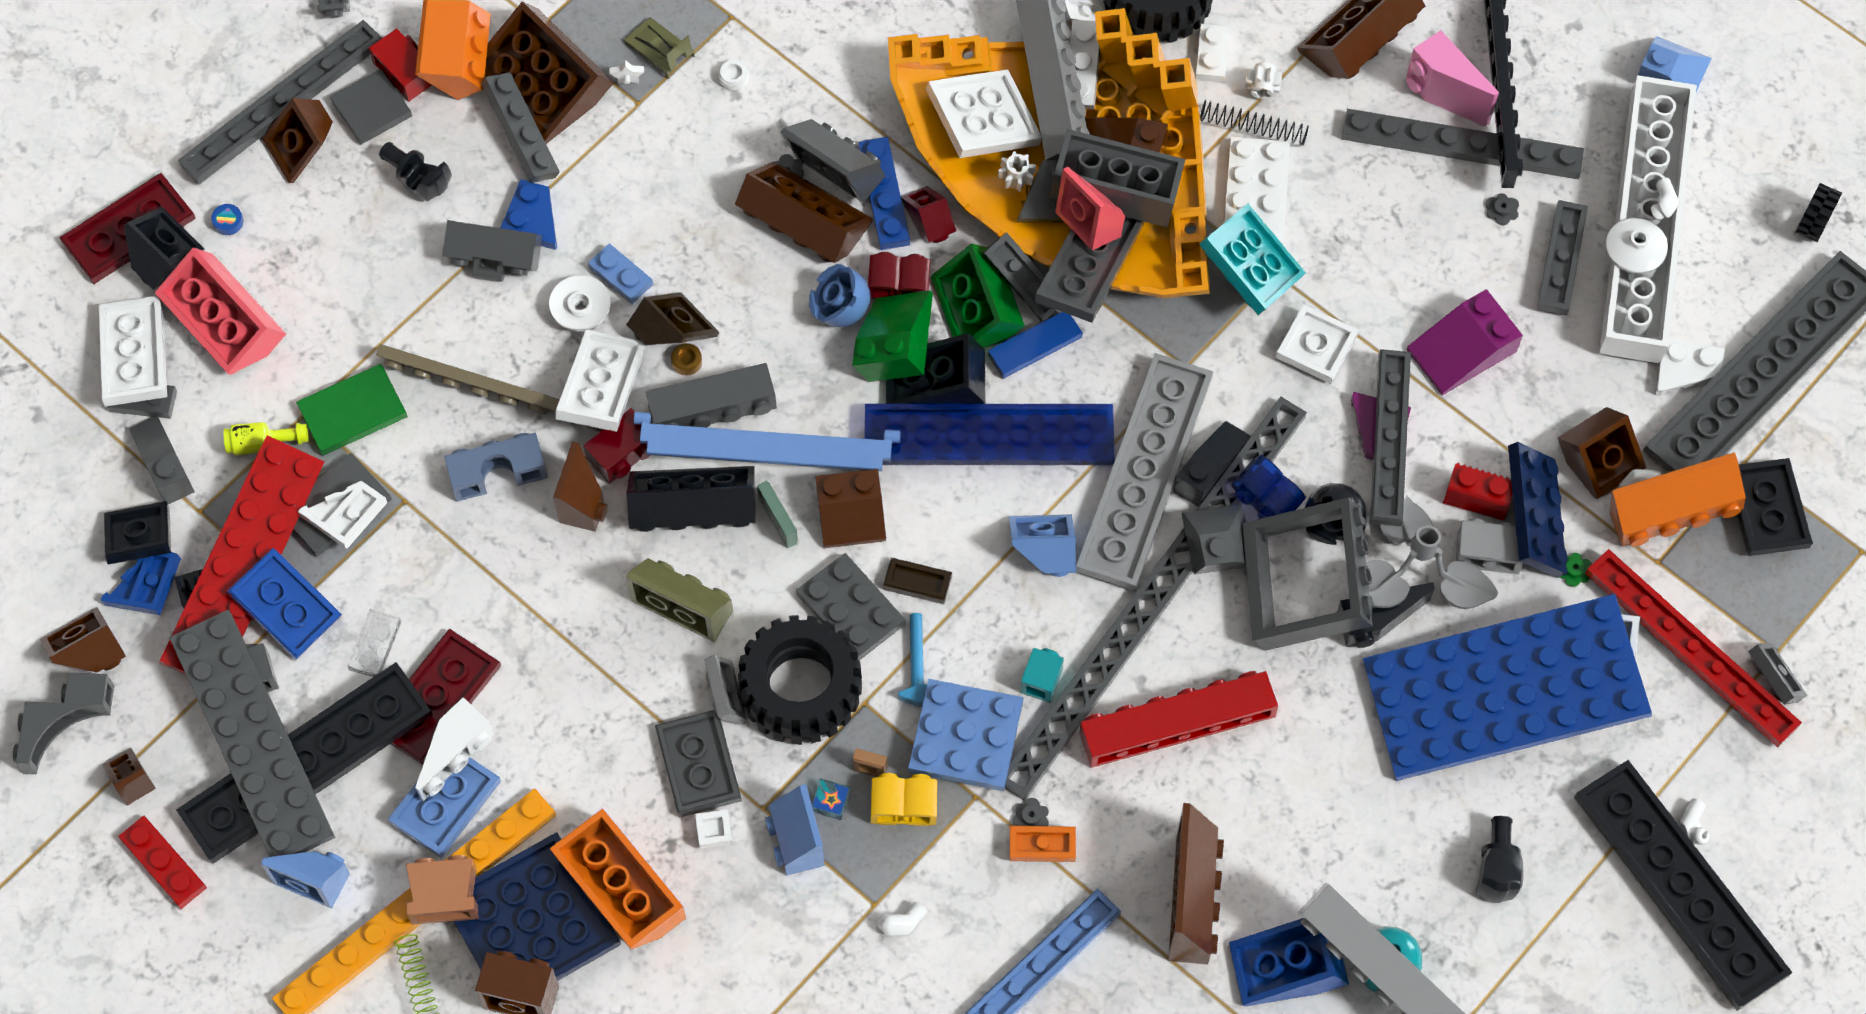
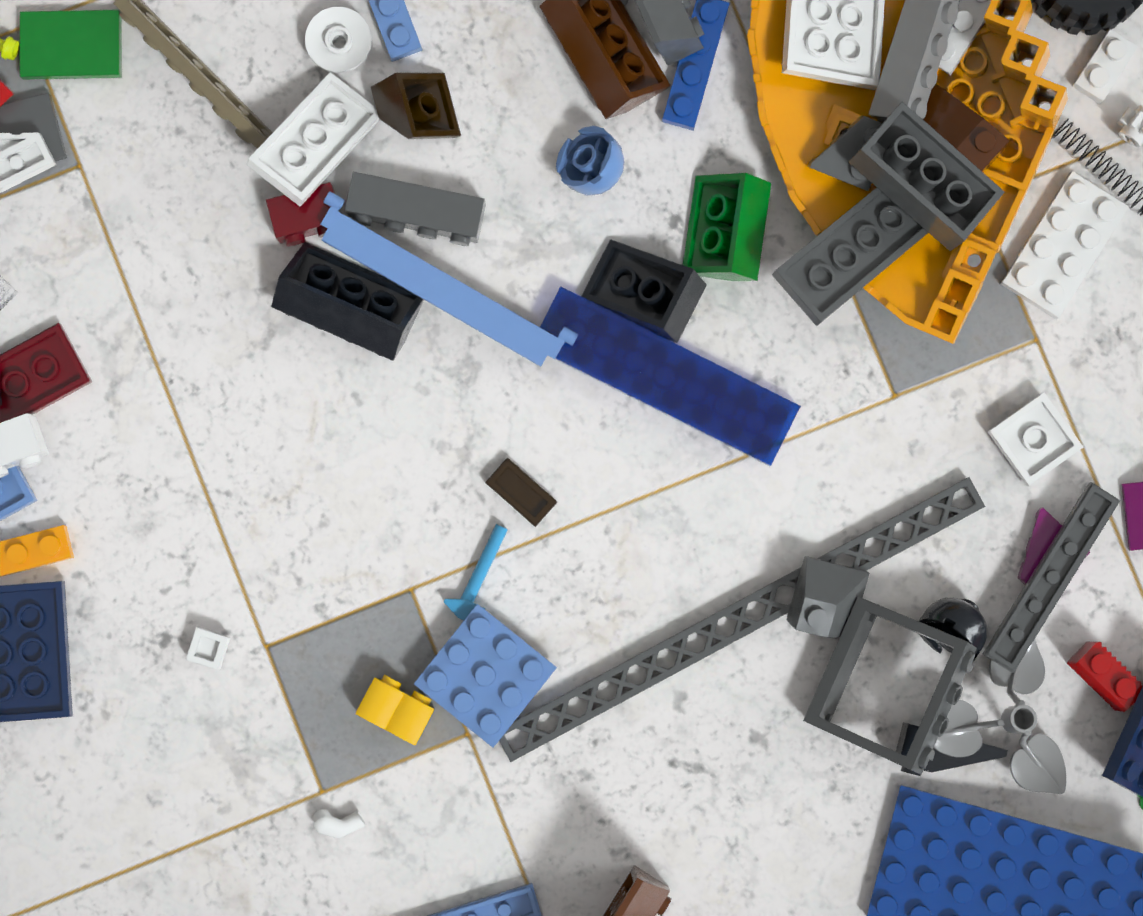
camera: 25 degrees right, 20 degrees up
sand blue arch [444,432,548,502] -> none
orange slope [549,808,686,950] -> none
reddish brown slope [553,441,608,532] -> none
olive slope [626,558,733,643] -> none
dark grey tile [655,710,742,818] -> none
pearl gold tile [671,343,702,376] -> none
light grey plate [704,655,746,724] -> none
black tyre [738,615,862,745] -> none
sand green tile [757,481,798,548] -> none
medium blue slope [765,784,825,876] -> none
dark grey plate [796,553,906,661] -> none
tile [811,778,851,820] -> none
reddish brown slope [815,469,886,549] -> none
green slope [852,290,933,382] -> none
medium nougat tile [852,748,888,777] -> none
dark red brick [868,252,931,300] -> none
dark red slope [901,186,957,243] -> none
dark grey plate [982,232,1056,322] -> none
blue tile [988,312,1083,379] -> none
white gear [998,151,1036,191] -> none
medium blue slope [1009,514,1076,577] -> none
orange plate [1010,826,1076,862] -> none
dark grey plant [1013,798,1049,826] -> none
teal brick [1020,648,1064,703] -> none
coral slope [1055,167,1125,250] -> none
light grey plate [1076,353,1214,591] -> none
red brick [1079,671,1278,768] -> none
black slope [1174,421,1251,507] -> none
teal plate [1199,203,1306,315] -> none
clear blue brick [1231,454,1307,519] -> none
light grey brick [1456,519,1523,575] -> none

